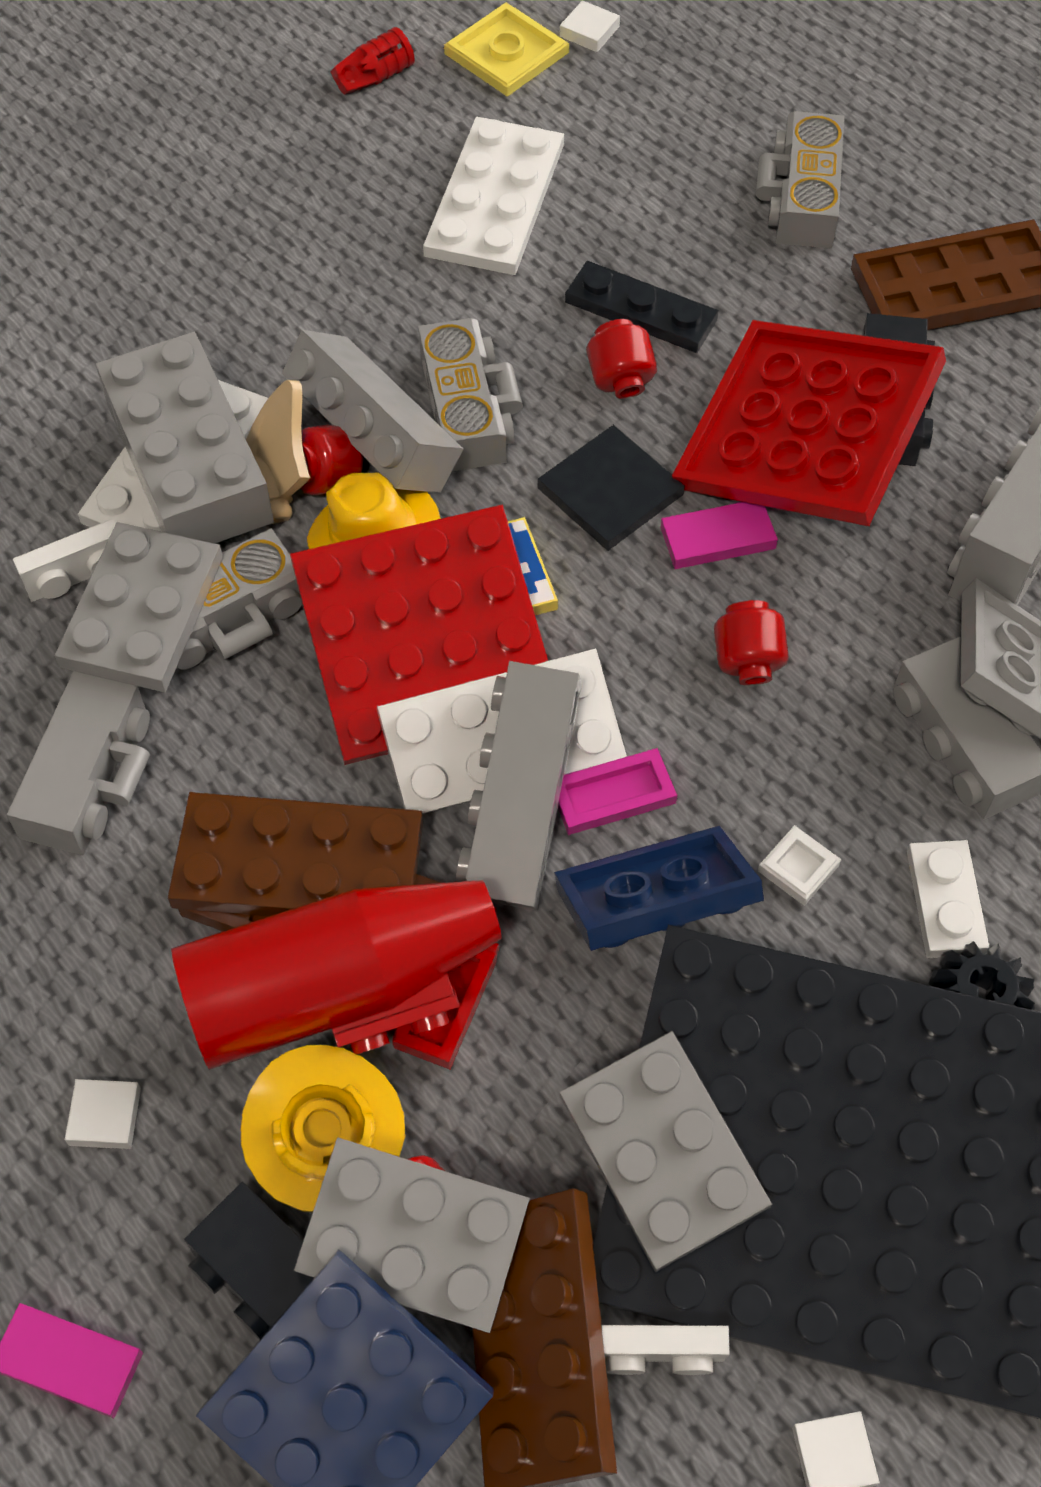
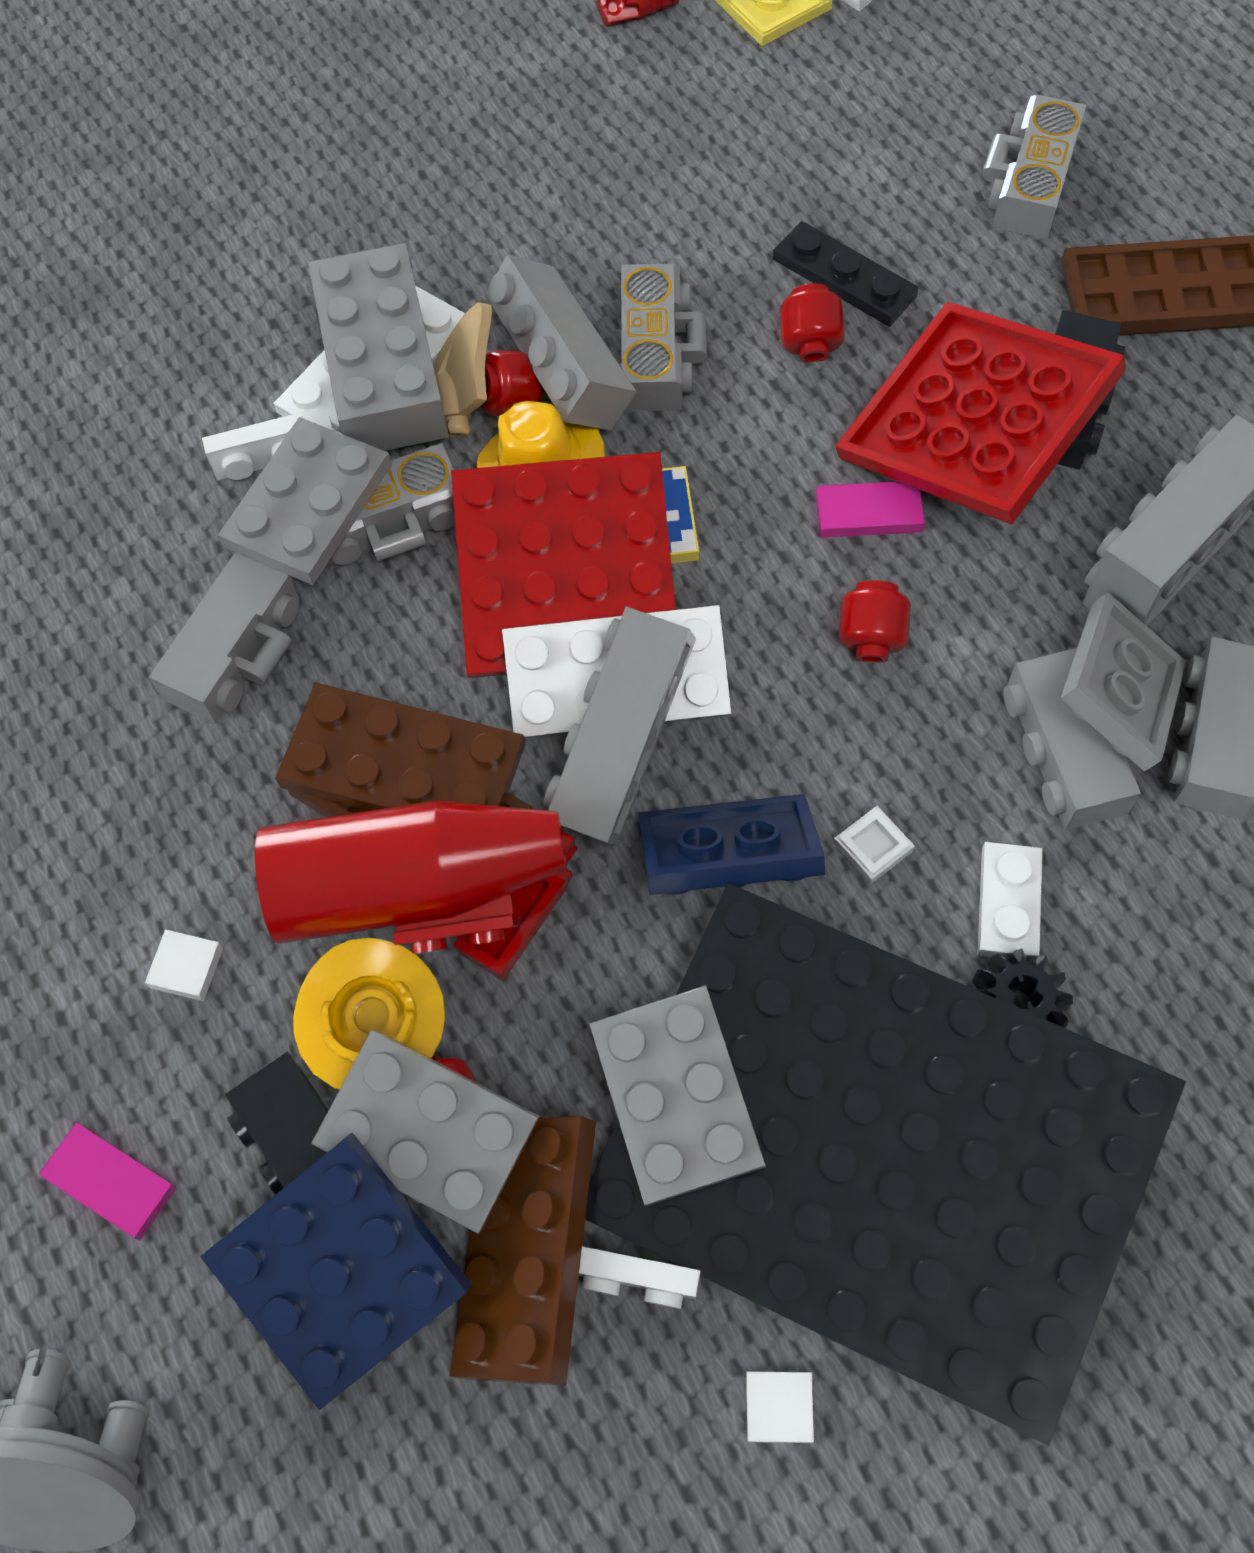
camera: 15 degrees right, 5 degrees up
white plate [423,117,564,275] -> none
black tile [537,424,685,551] -> none
dark pink tile [558,748,677,835] -> none

